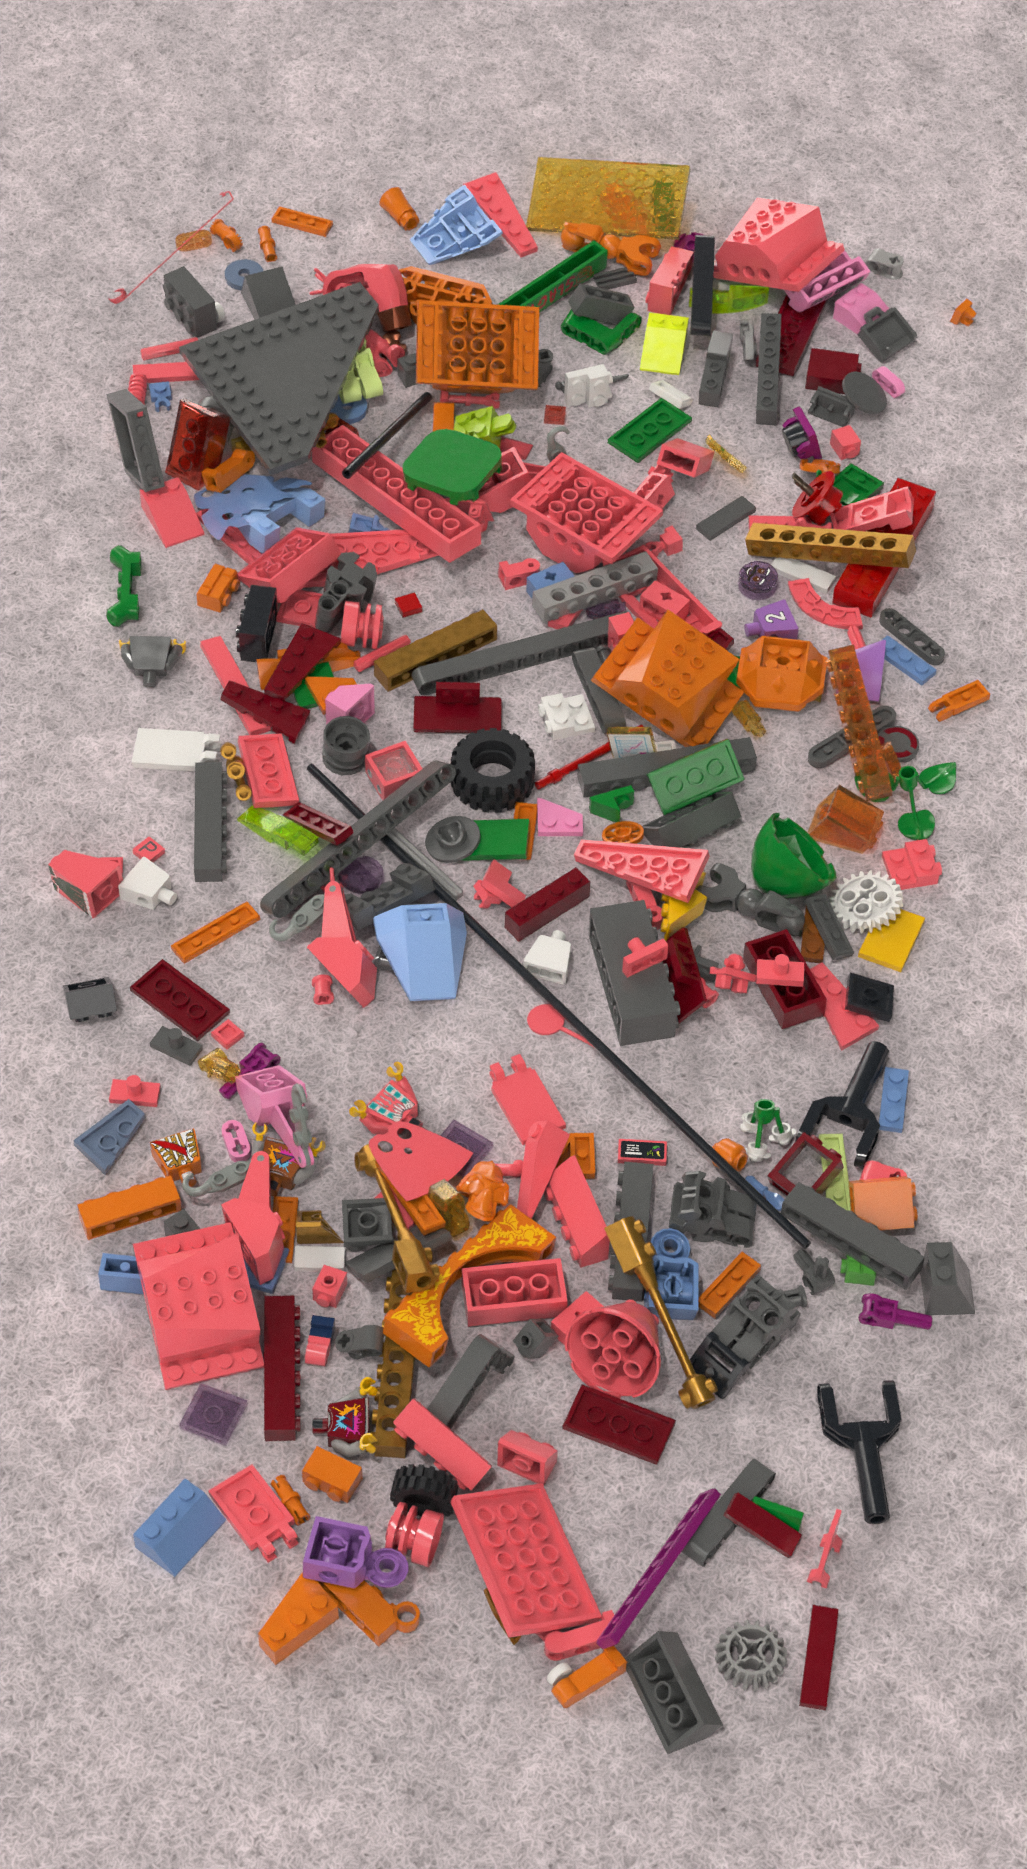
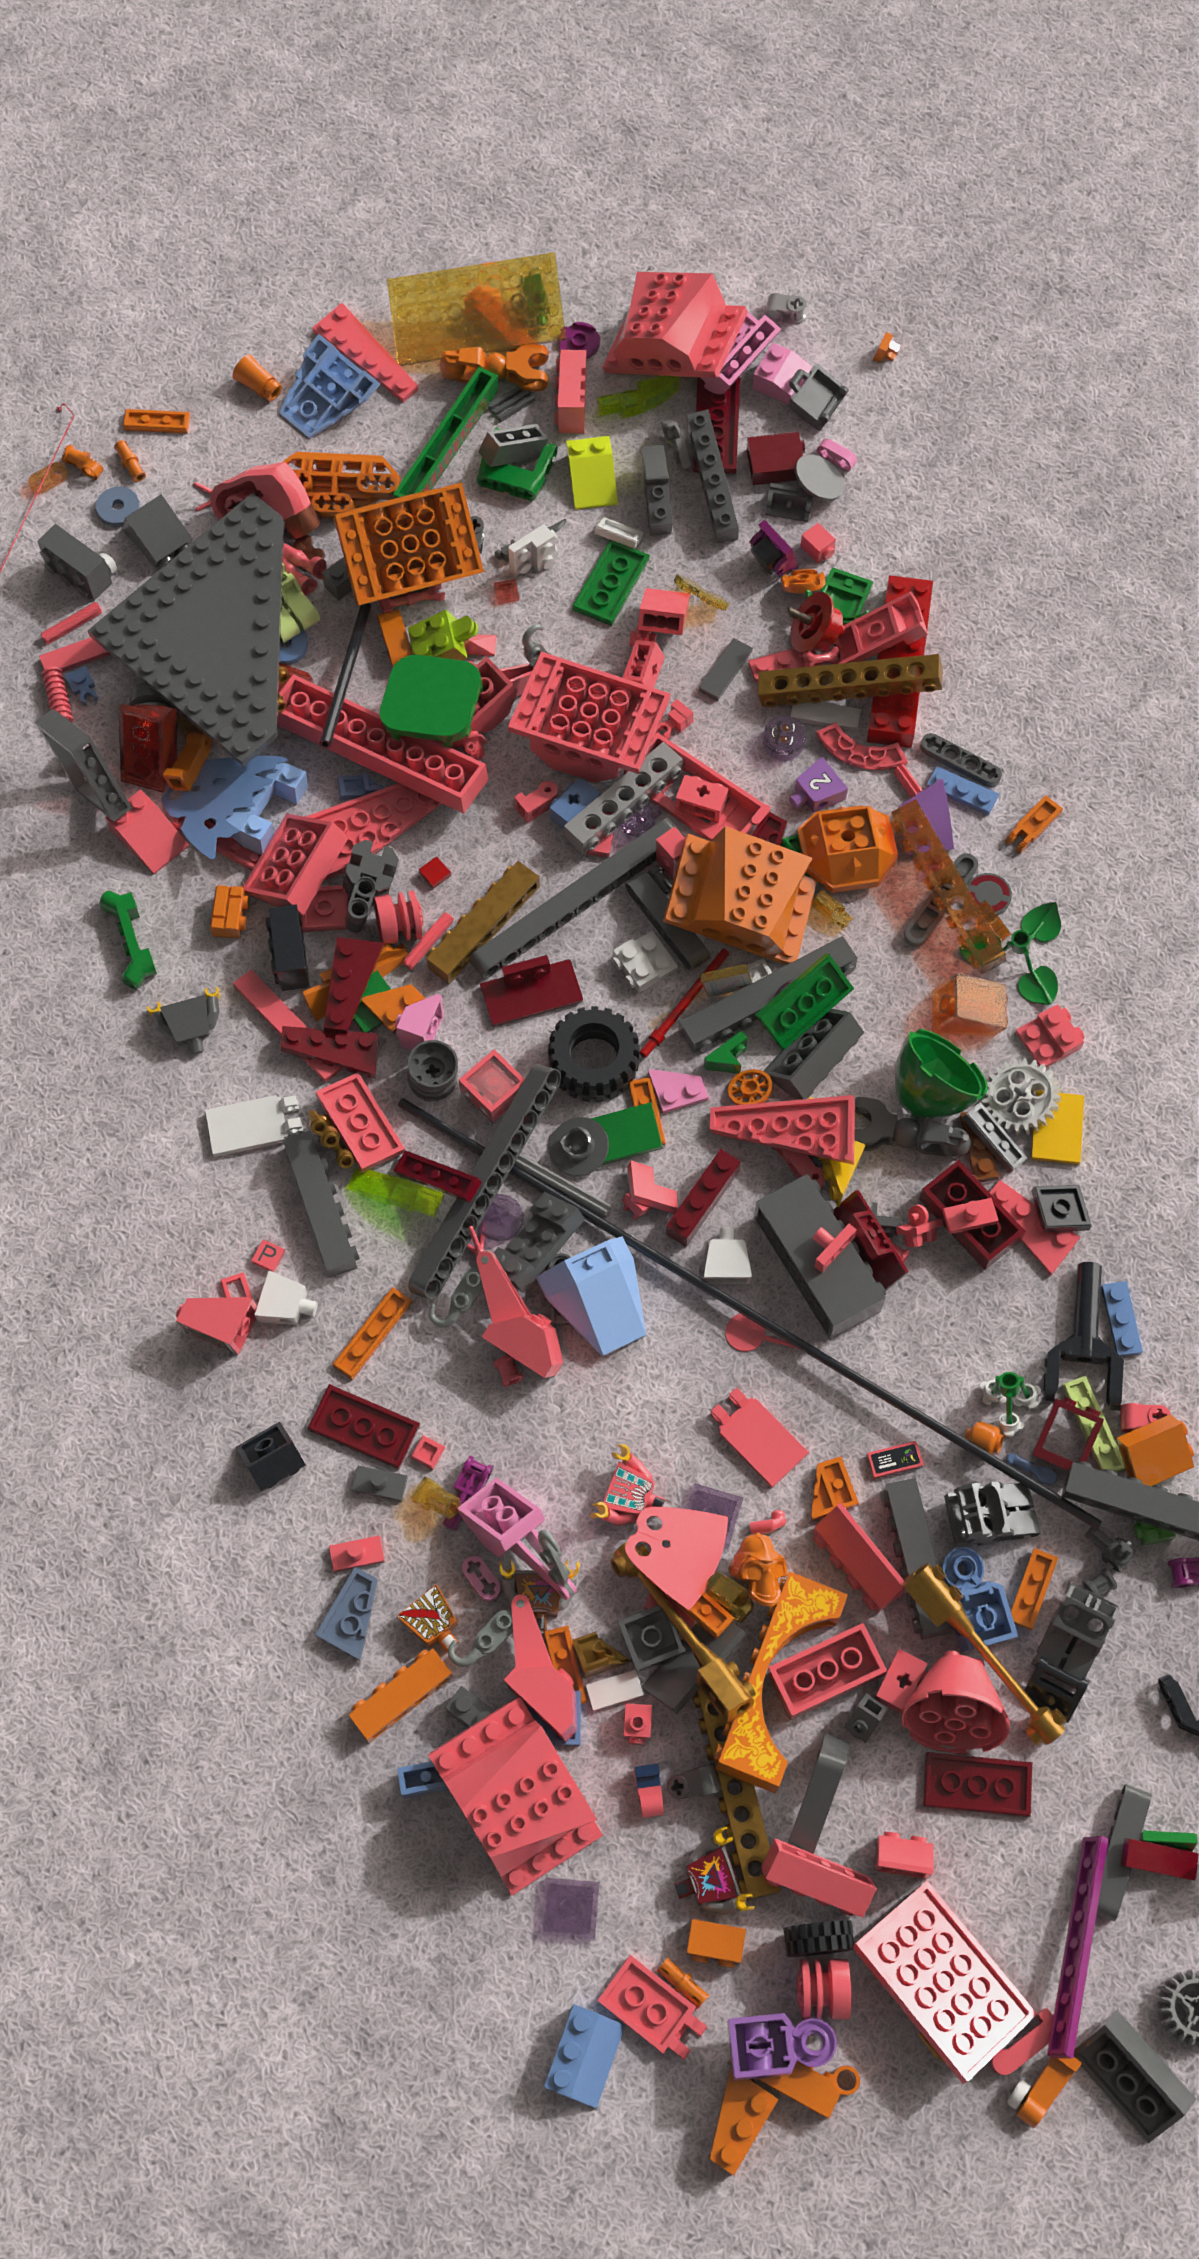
camera: 15 degrees left, 15 degrees up
dark red brick [264,1295,301,1441] -> none
coral wedge [517,1120,570,1219] -> none
black beam [690,235,715,336] -> none

